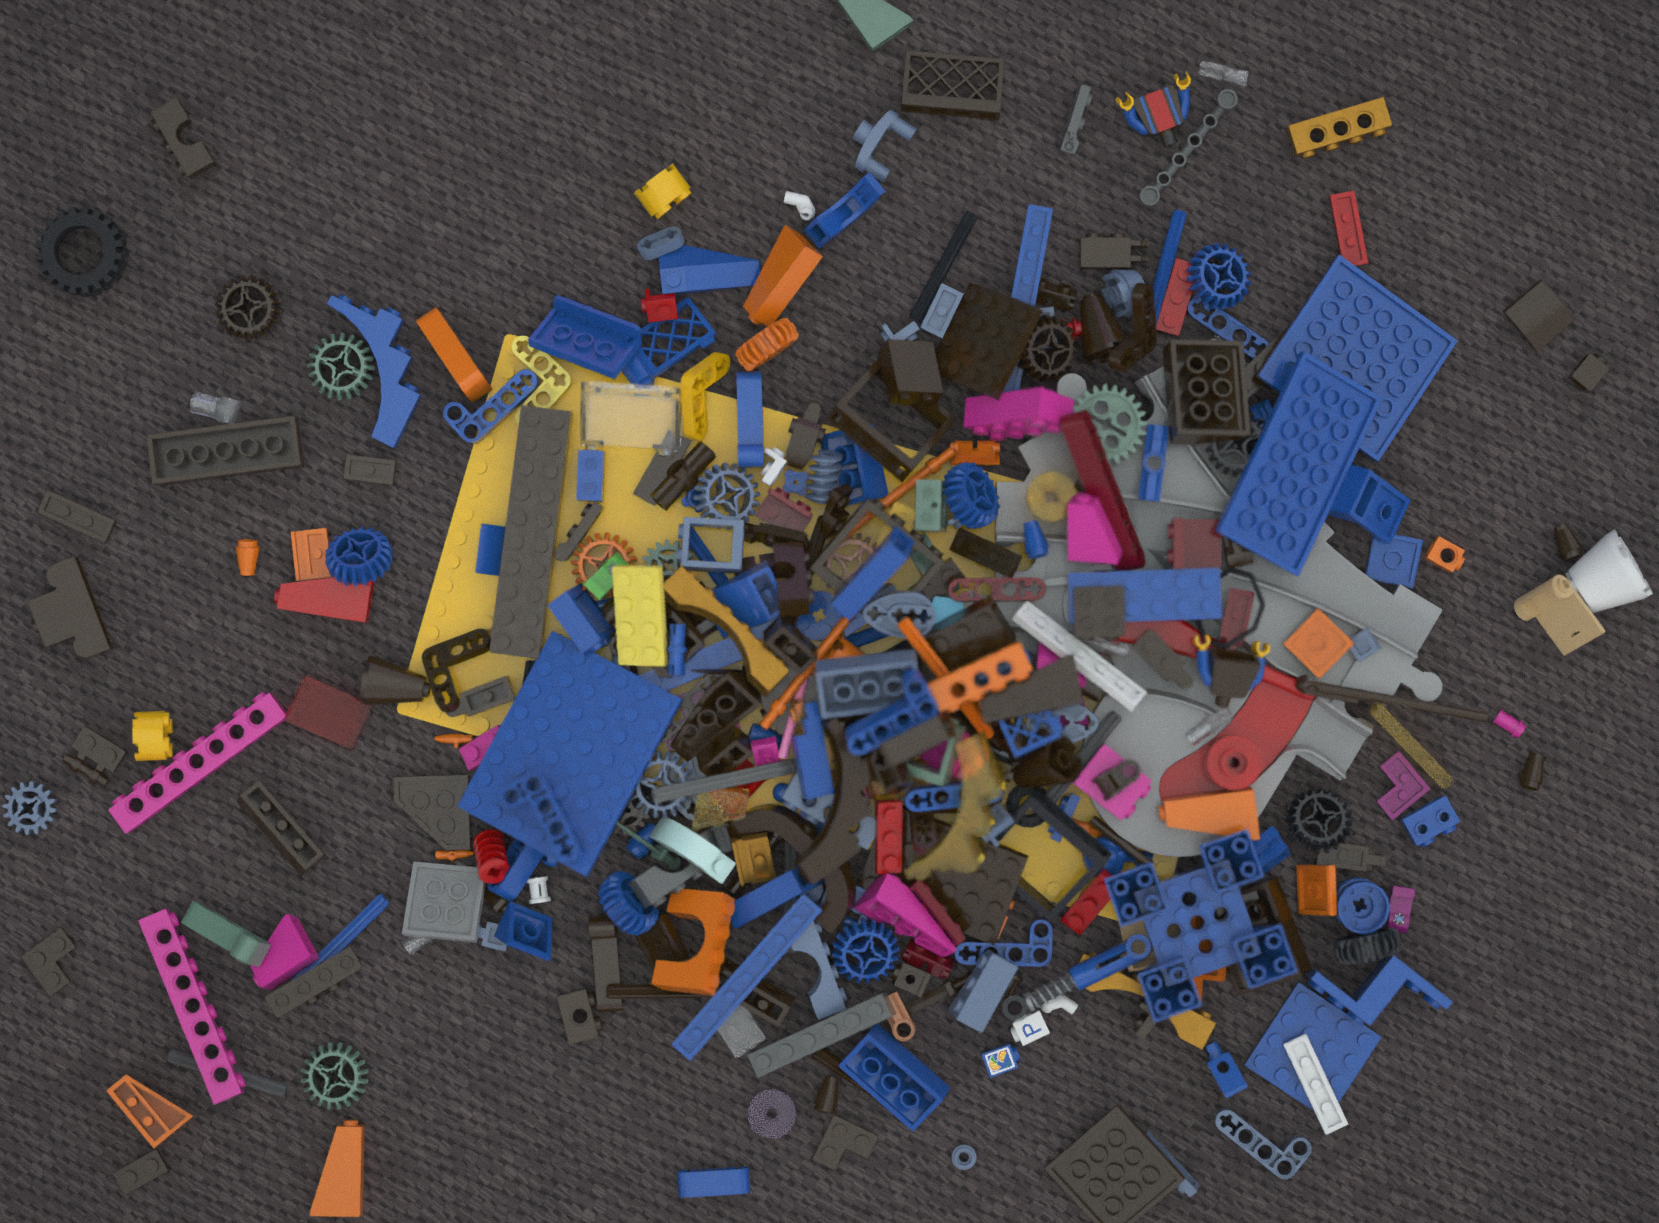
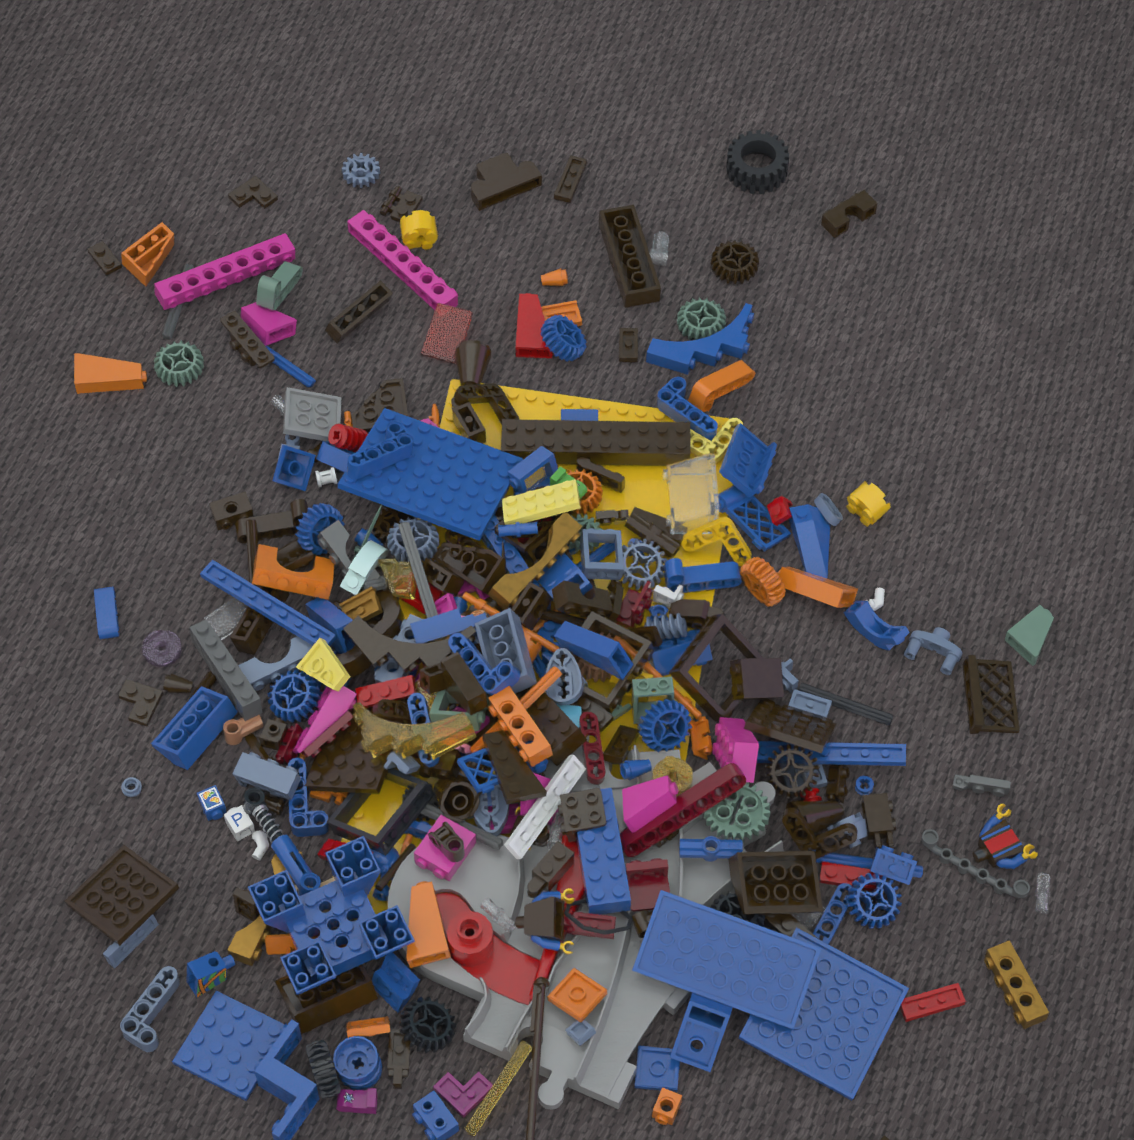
camera: 80 degrees right, 30 degrees down
blue brick [576,450,605,502] -> none
white tile [1283,1033,1348,1135] -> none
none -> light yellow wing [296,638,350,691]
none -> dark brown plate [595,510,629,525]
none -> blue bush [855,776,874,796]
none -> blue bracket [870,845,917,885]

